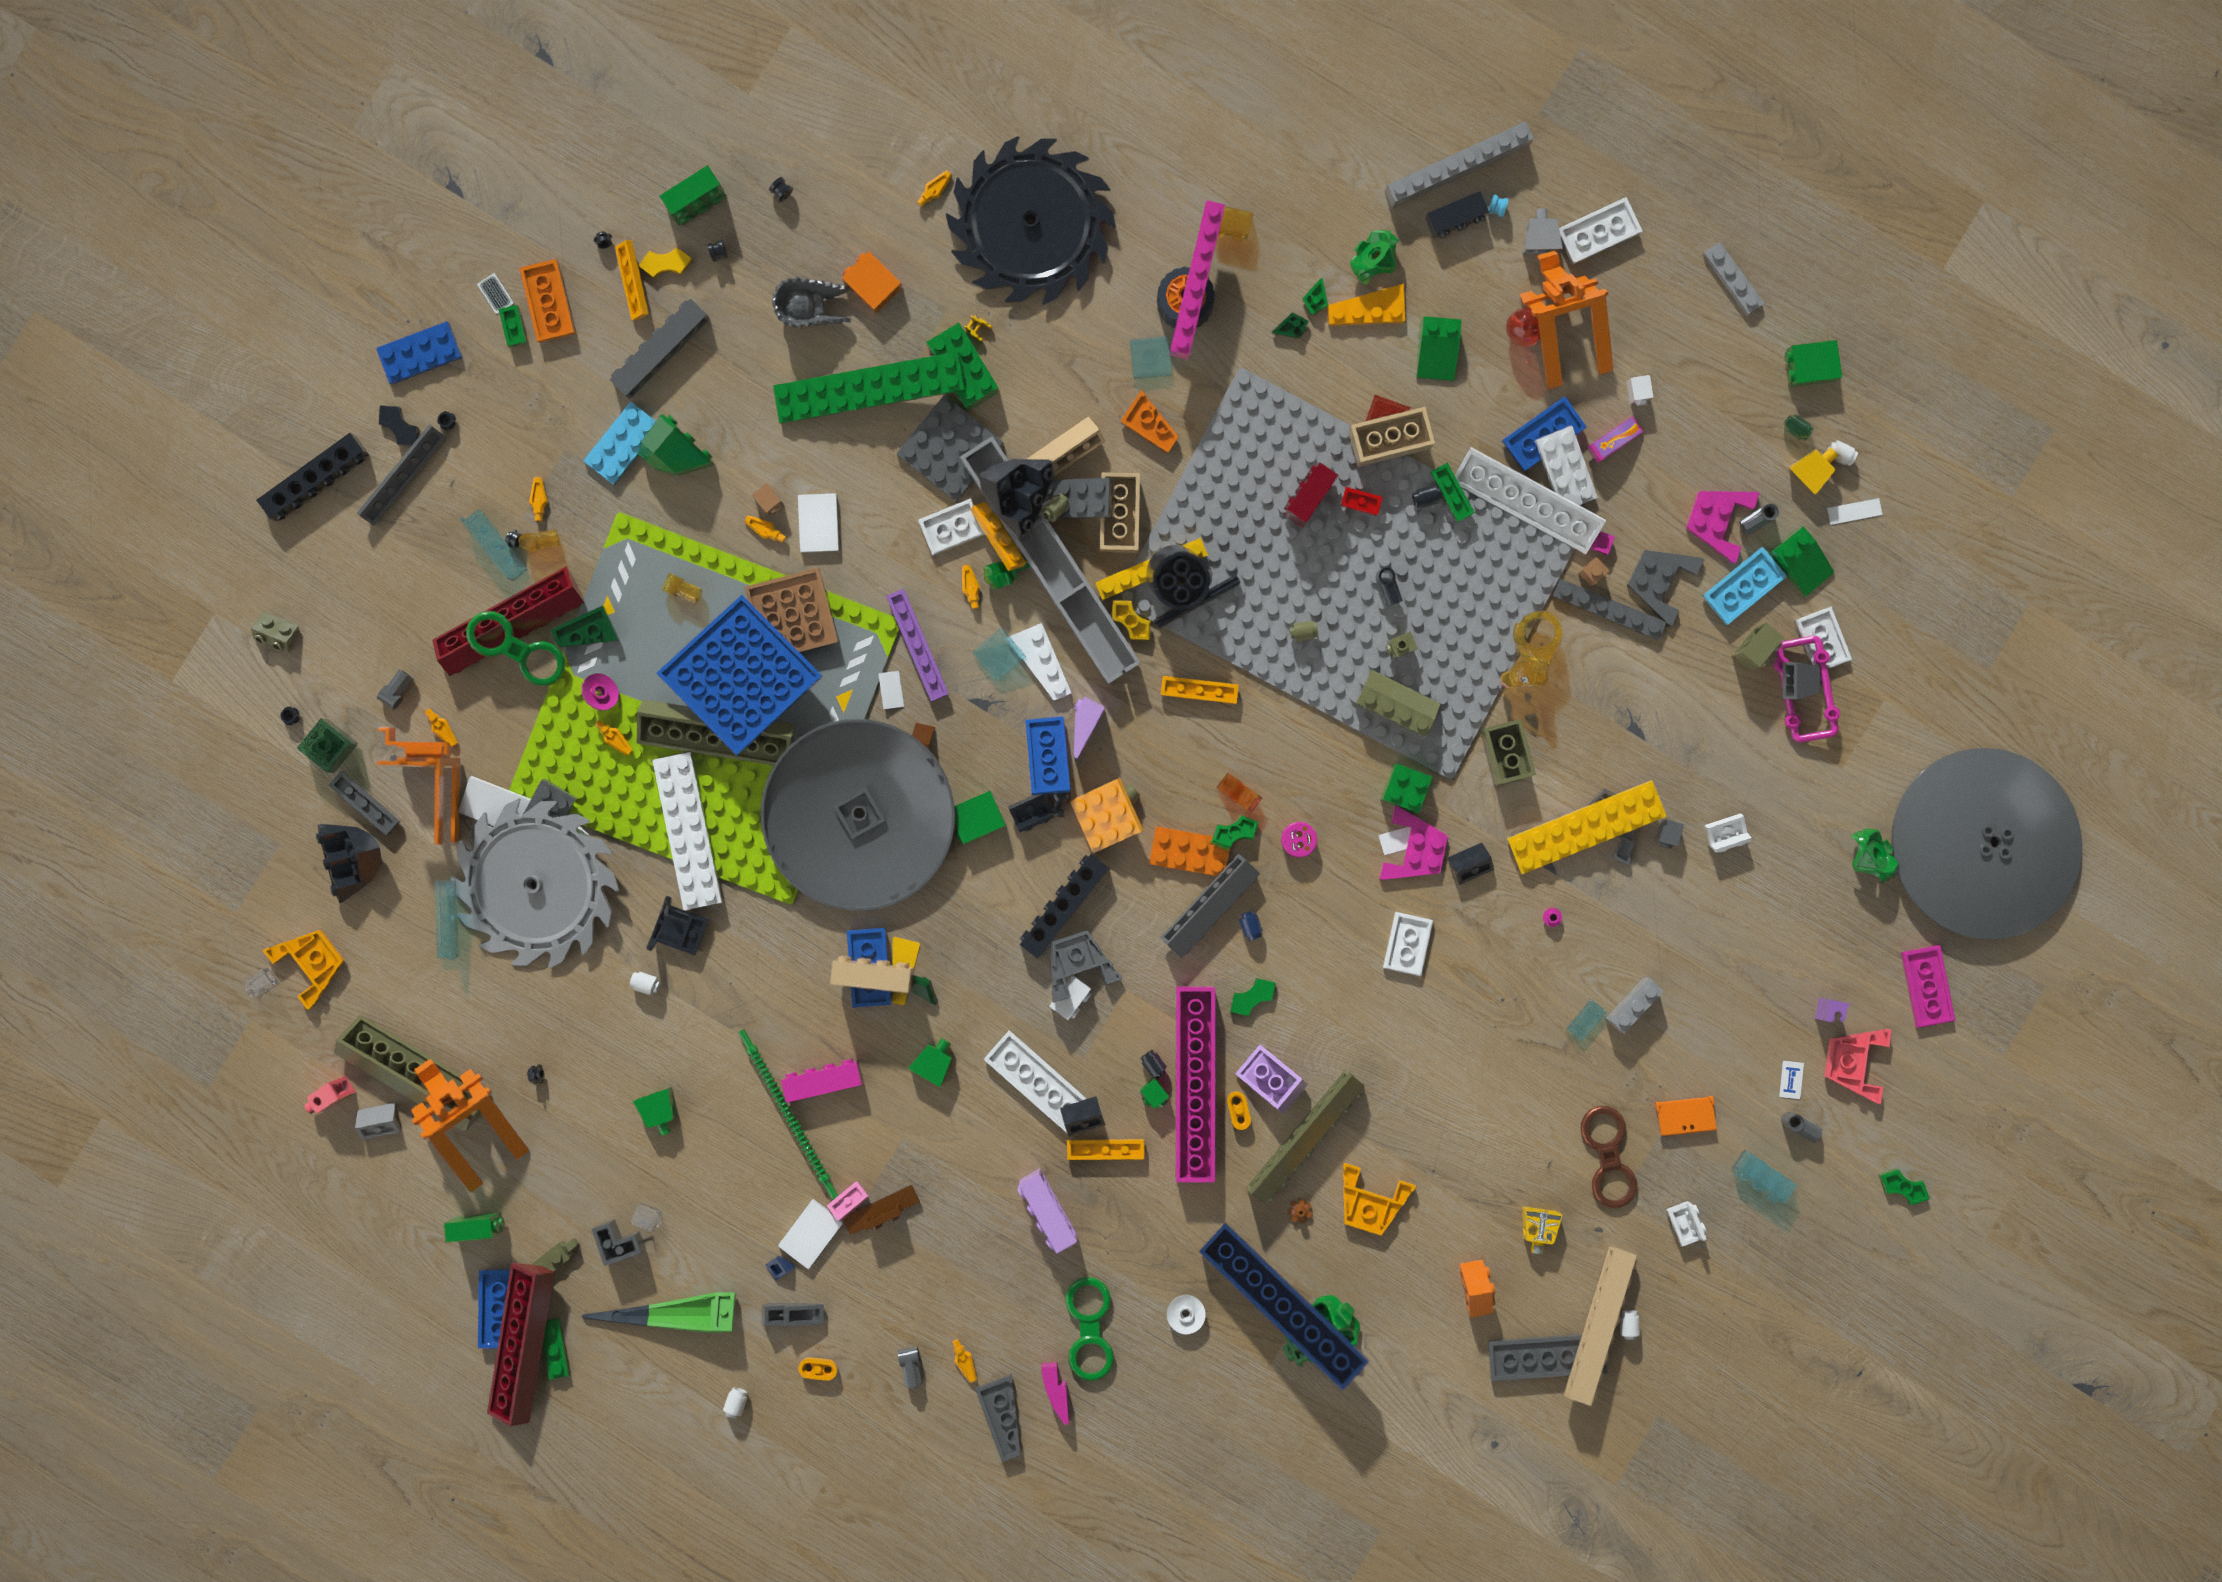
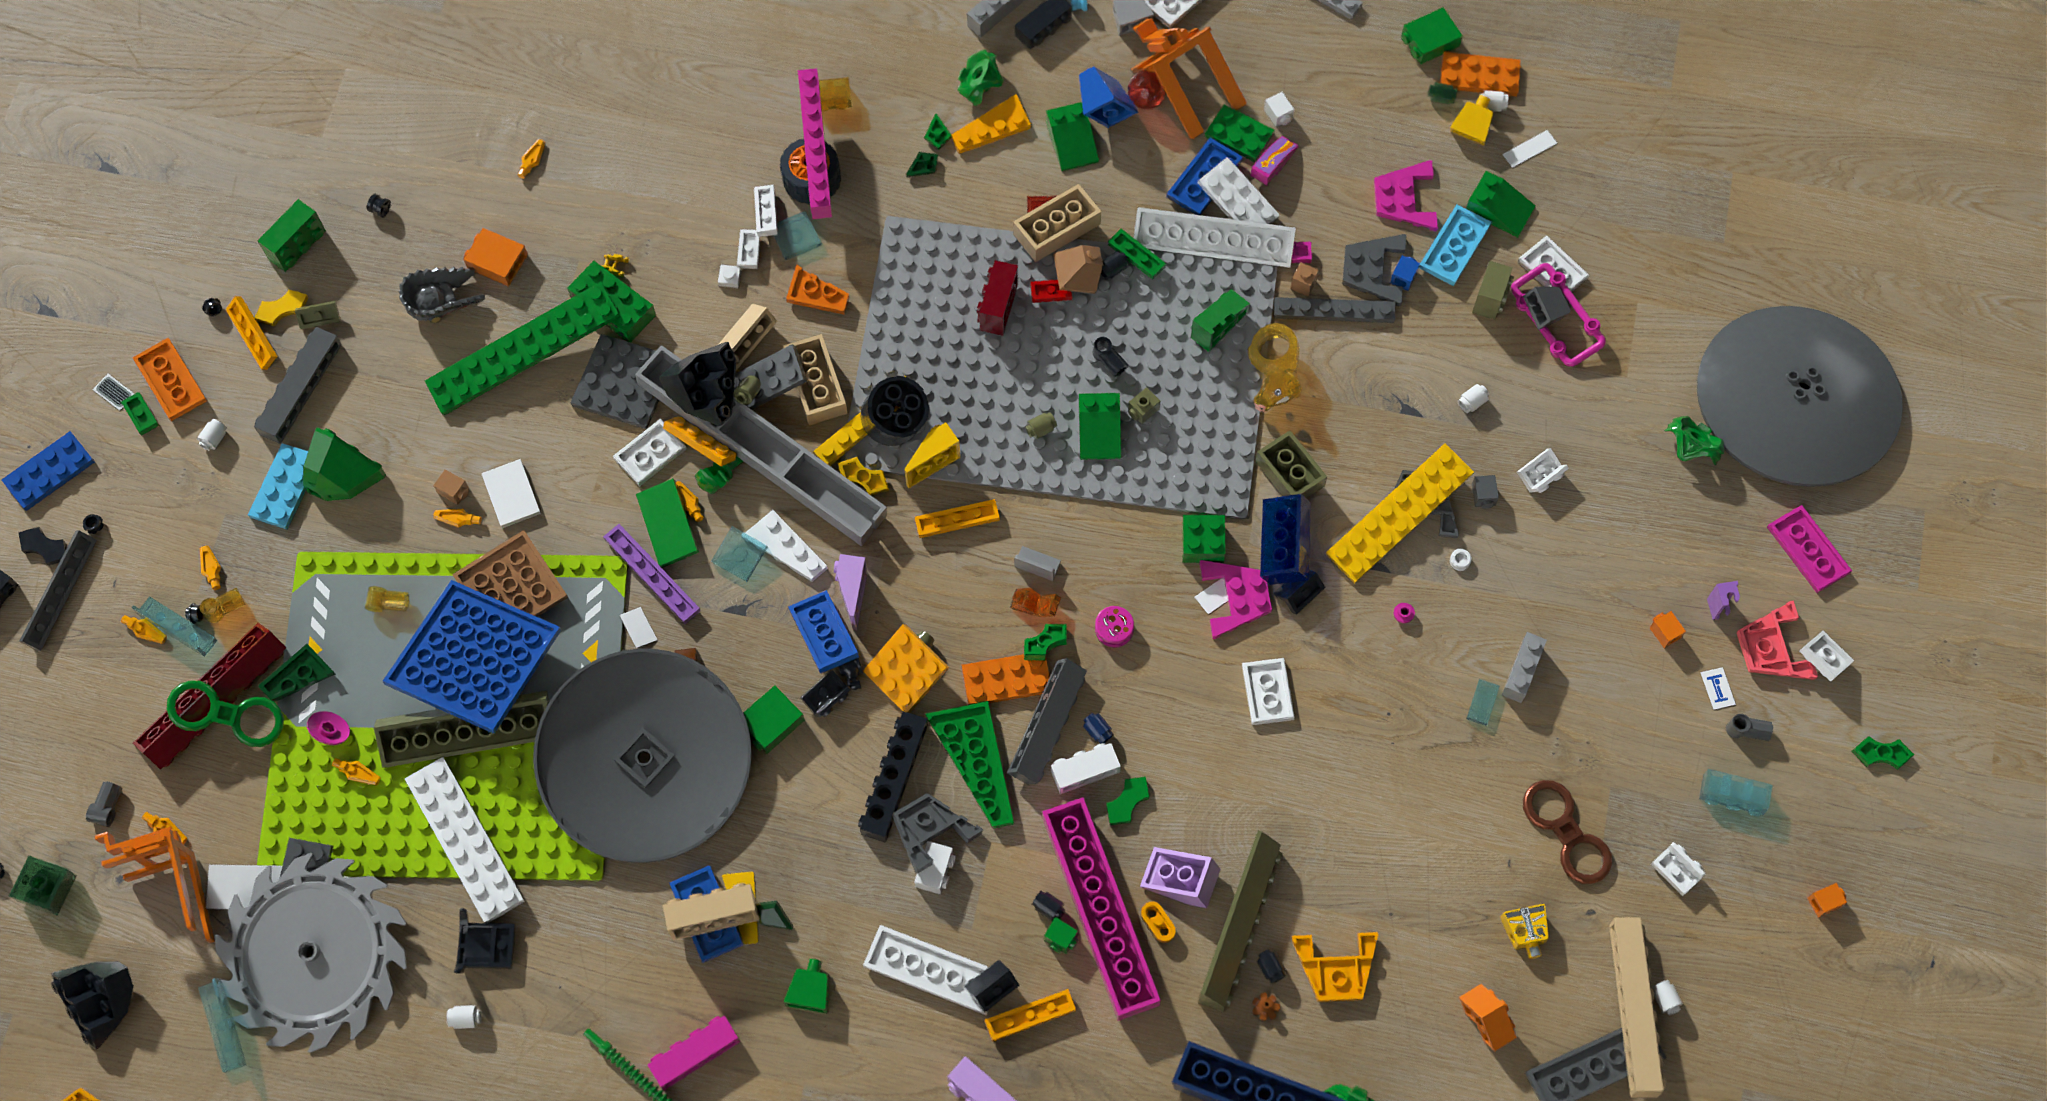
camera: 15 degrees left, 20 degrees down
dark grey plate [328,771,401,836] -> none
black wheel [707,239,728,262] -> none
black piece [946,136,1116,305] -> none
black axle [1154,575,1241,628] -> none
olive slope [1355,670,1440,738] -> none
orange door [1655,1096,1717,1136] -> none
dark grey piece [1739,503,1779,535] -> none
none -> light orange piece [121,615,167,644]
none -> white brick [197,419,227,451]
none -> olive plate [295,301,341,330]
none -> green tile [636,478,699,568]
none -> white plate [718,265,741,288]
none -> white plate [737,229,760,269]
none -> white plate [754,185,778,237]
none -> yellow slope [904,422,961,489]
none -> green wing [925,701,1014,829]
none -> light grey panel [1014,546,1061,581]
none -> white brick [1051,743,1121,794]
none -> medium nougat slope [1053,245,1103,294]
none -> green slope [1078,393,1121,460]
none -> blue slope [1079,66,1138,128]
none -> green wedge [1191,289,1250,352]
none -> green plate [1204,104,1275,163]
none -> black brick [1256,949,1287,984]
none -> clear blue brick [1260,494,1311,585]
none -> blue brick [1390,255,1420,291]
none -> orange plate [1440,52,1520,97]
none -> white tile [1450,549,1472,571]
none -> white brick [1458,384,1489,413]
none -> orange brick [1650,611,1686,648]
none -> white plate [1800,631,1854,682]
none -> orange brick [1807,883,1847,918]

